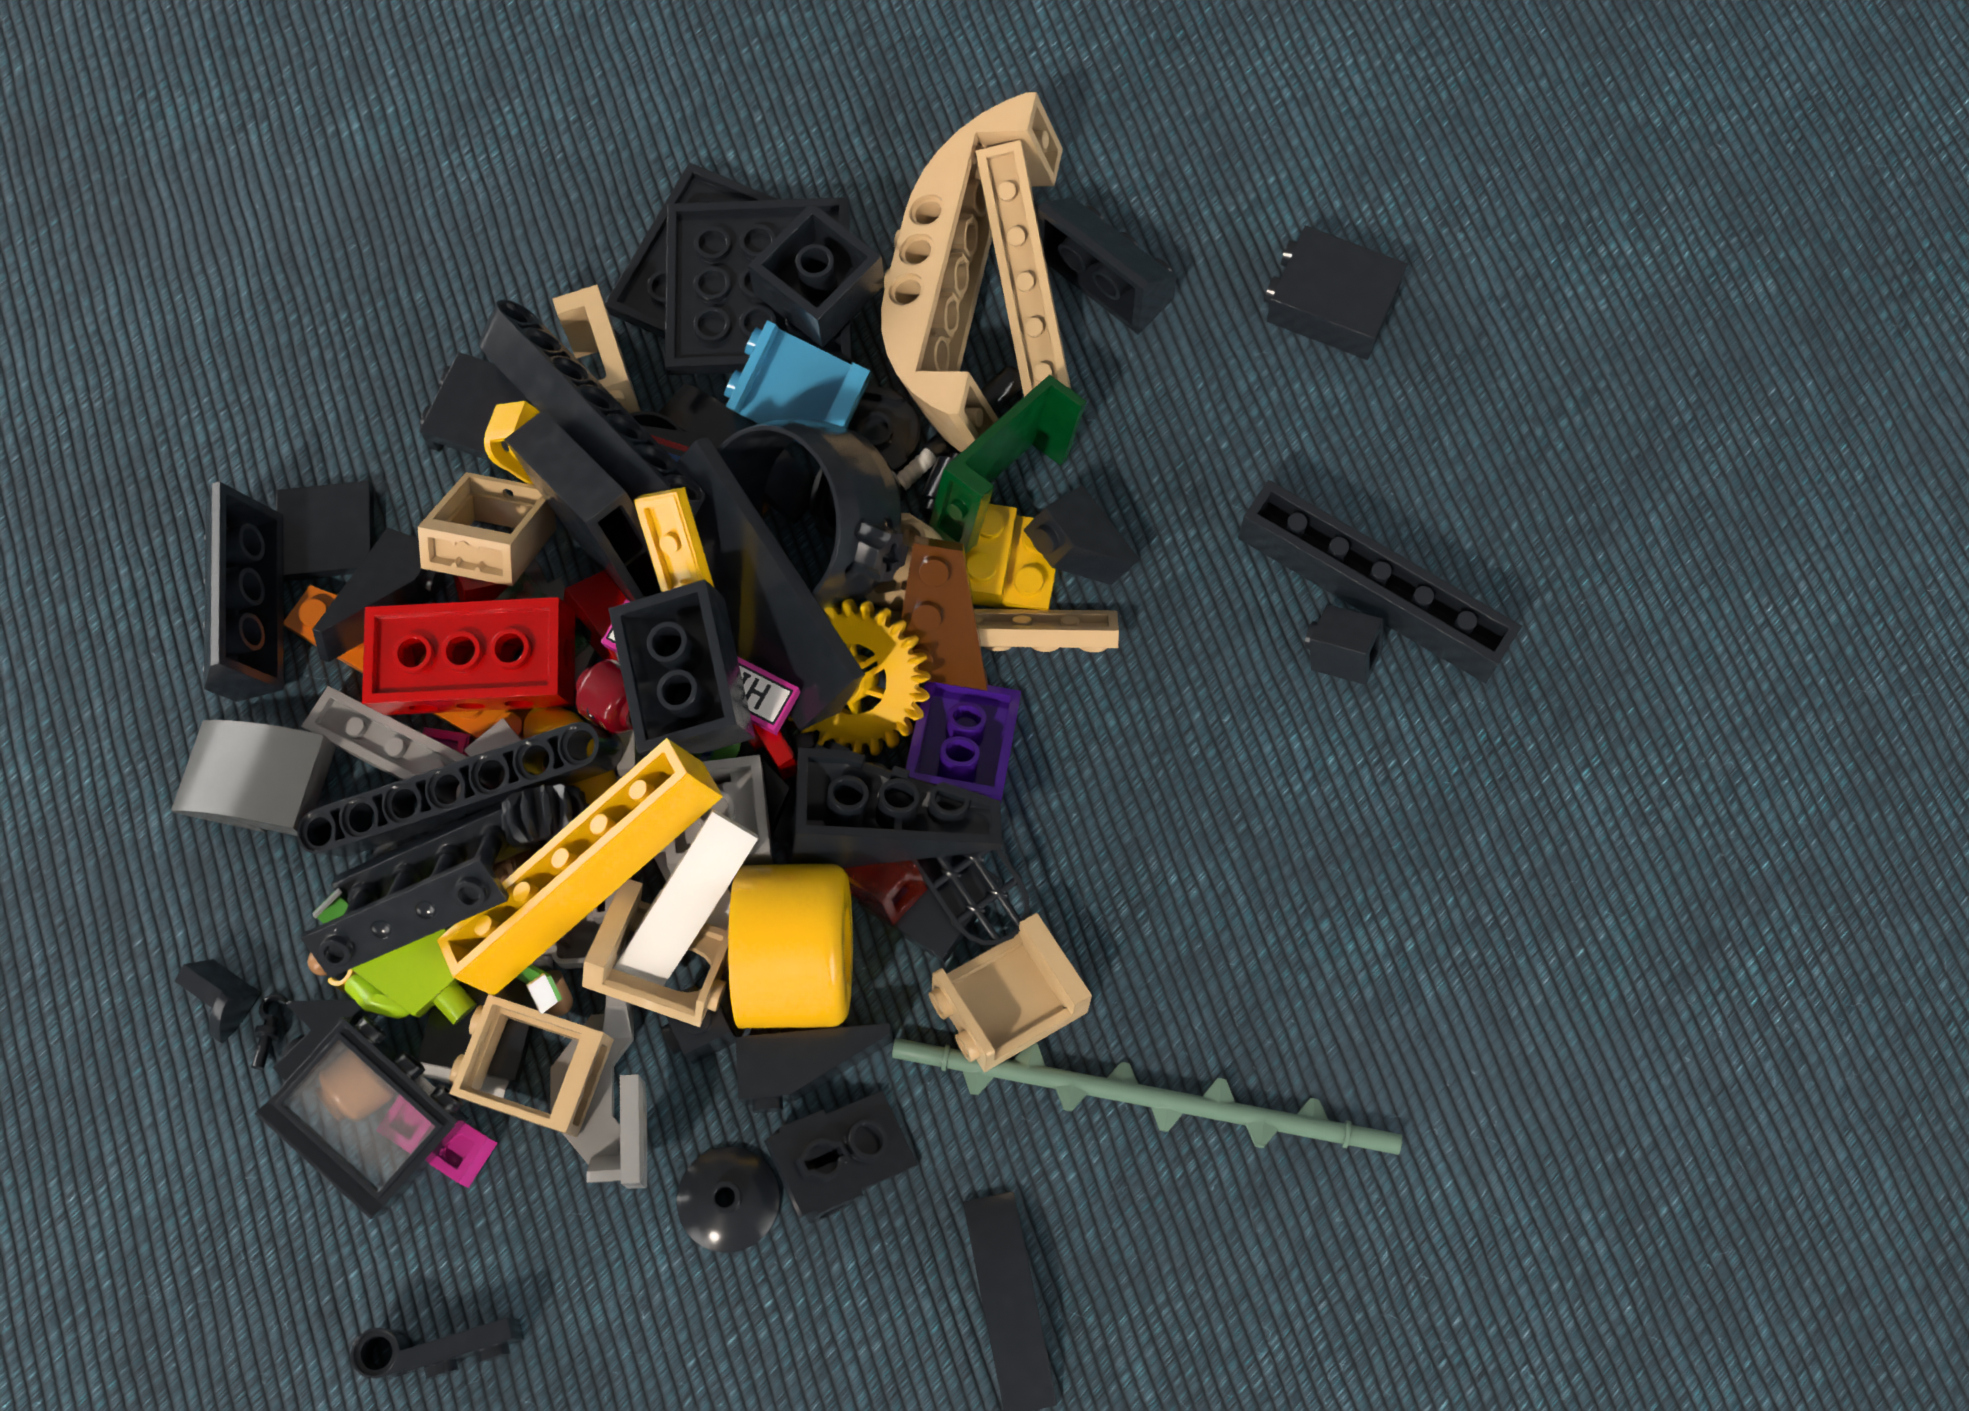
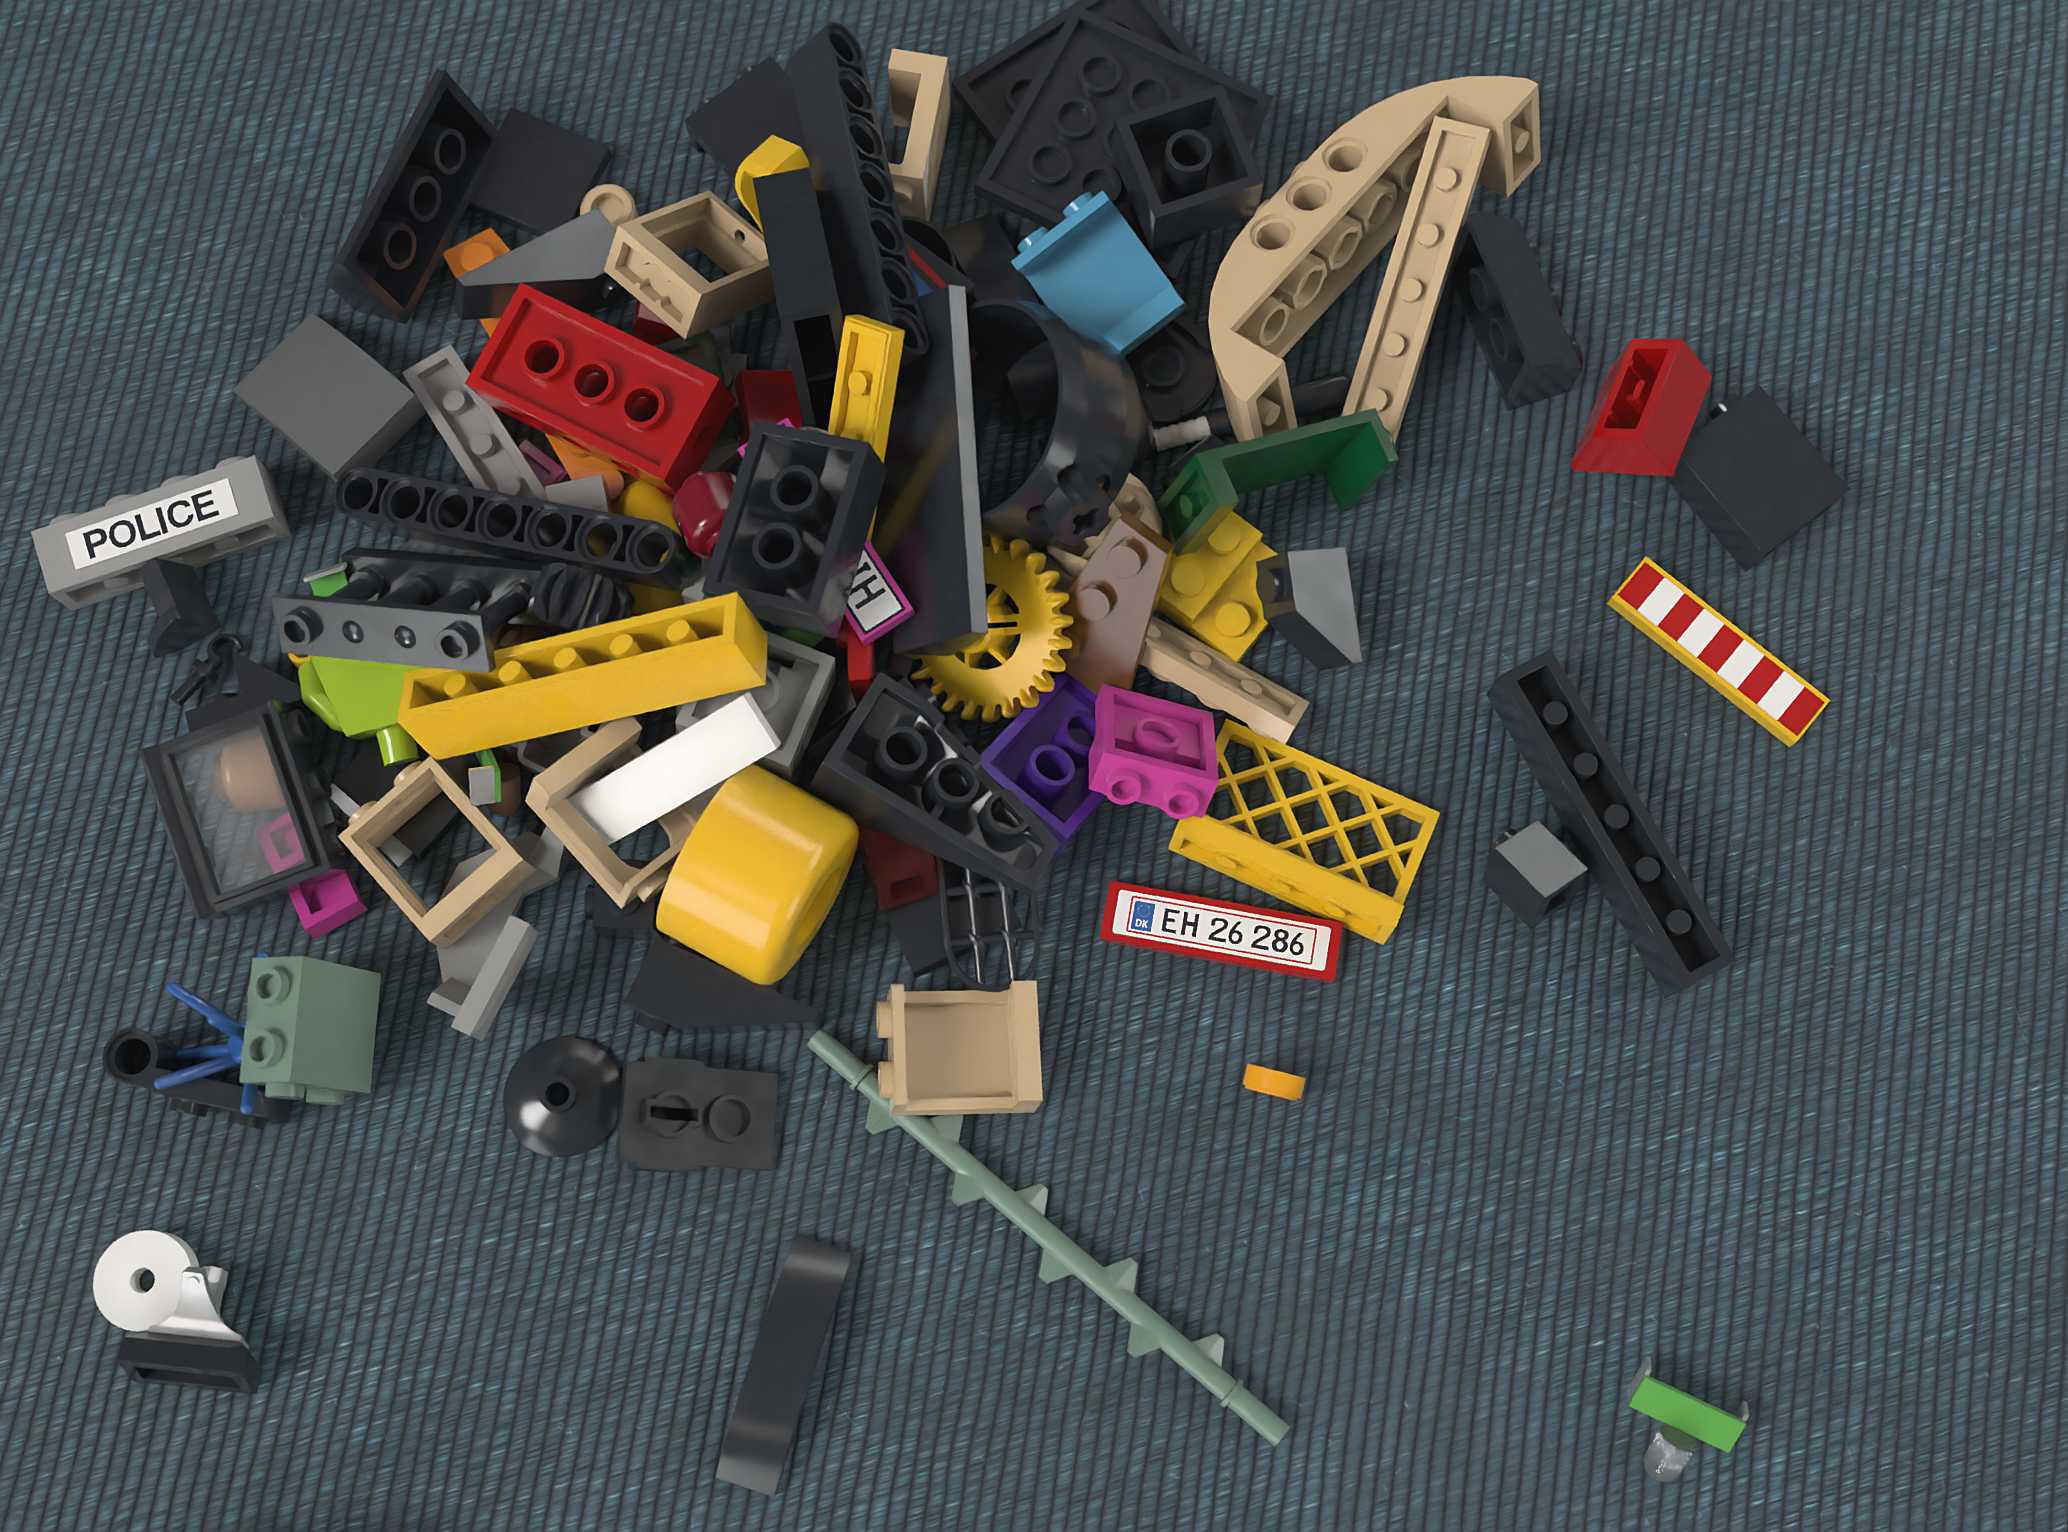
camera: 25 degrees right, 5 degrees up
none -> light grey brick [31,455,291,611]
none -> blue plant [154,951,270,1114]
none -> sand green brick [239,956,381,1105]
none -> tan tile [580,184,638,230]
none -> dark pink plate [1088,684,1219,819]
none -> tile [1099,881,1343,983]
none -> yellow fence [1168,719,1440,945]
none -> light orange tile [1242,1064,1306,1101]
none -> red slope [1570,339,1712,476]
none -> tile [1607,557,1830,747]
none -> bright green piece [1628,1356,1749,1482]

